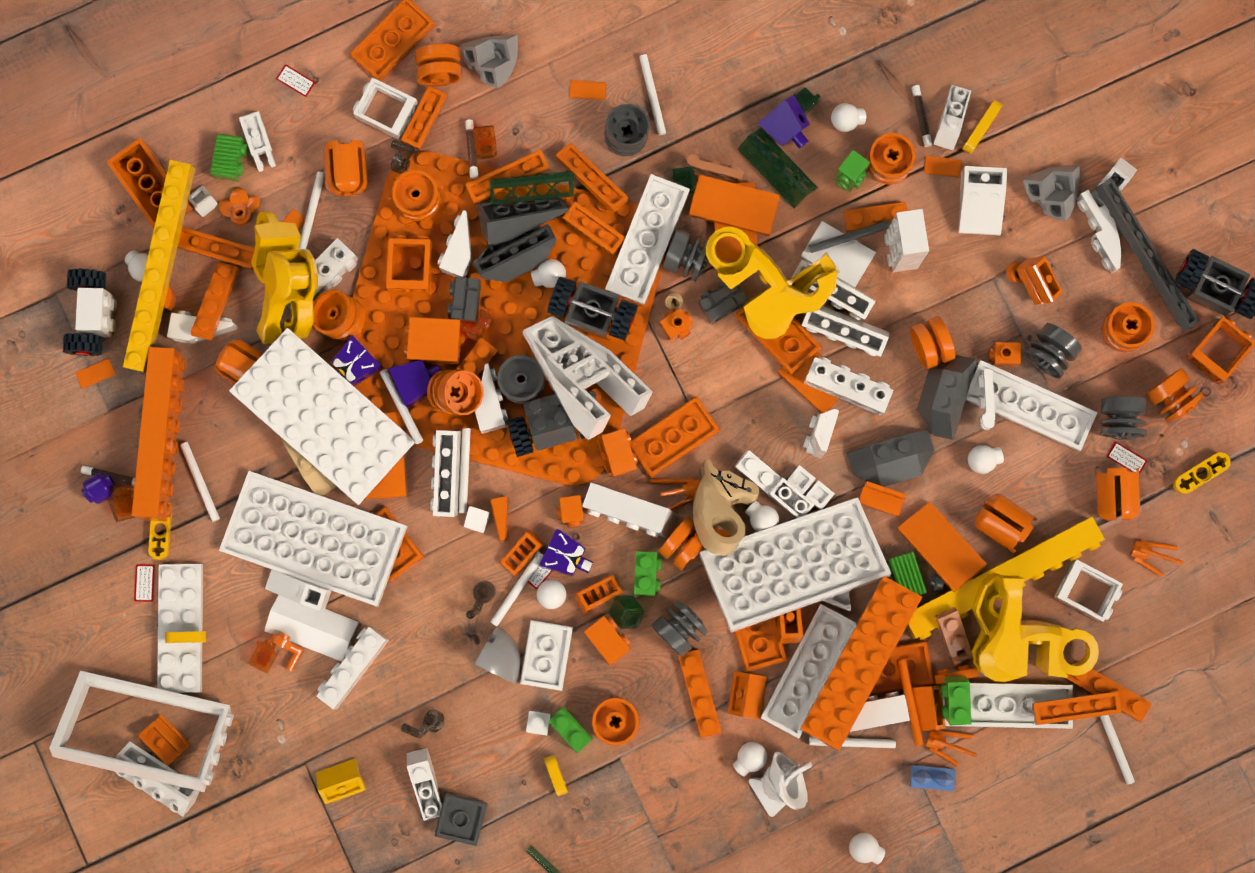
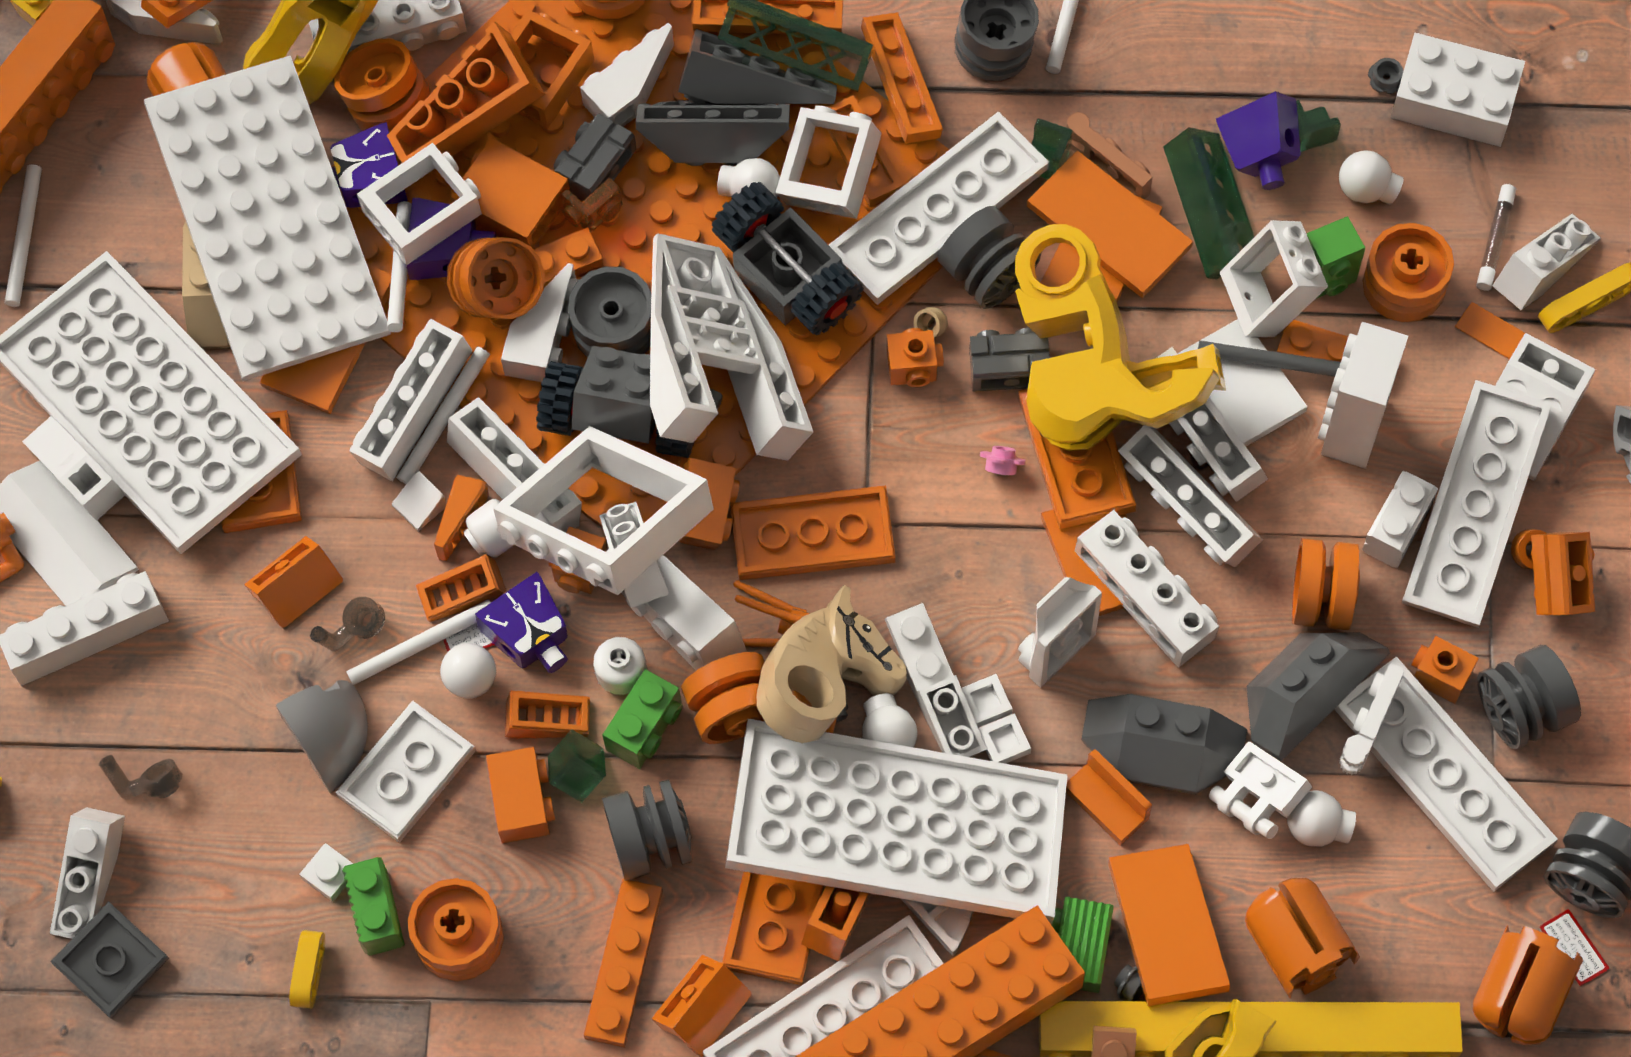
camera: 25 degrees right, 15 degrees down
none -> orange panel [244,536,343,628]
none -> white window [357,143,482,266]
none -> orange wedge [387,21,545,163]
none -> white brick [447,397,582,533]
none -> white head [463,499,514,558]
none -> white window [493,426,714,595]
none -> white head [593,637,647,695]
none -> white slope [599,502,669,608]
none -> white window [775,105,882,219]
none -> bright pink plate [980,446,1025,475]
none -> white plate [1209,741,1312,839]
none -> white window [1220,220,1328,337]
none -> white brick [1362,471,1438,568]
none -> dark grey plate [1368,58,1404,94]
none -> white brick [1391,33,1525,147]
none -> white plate [1402,380,1552,628]

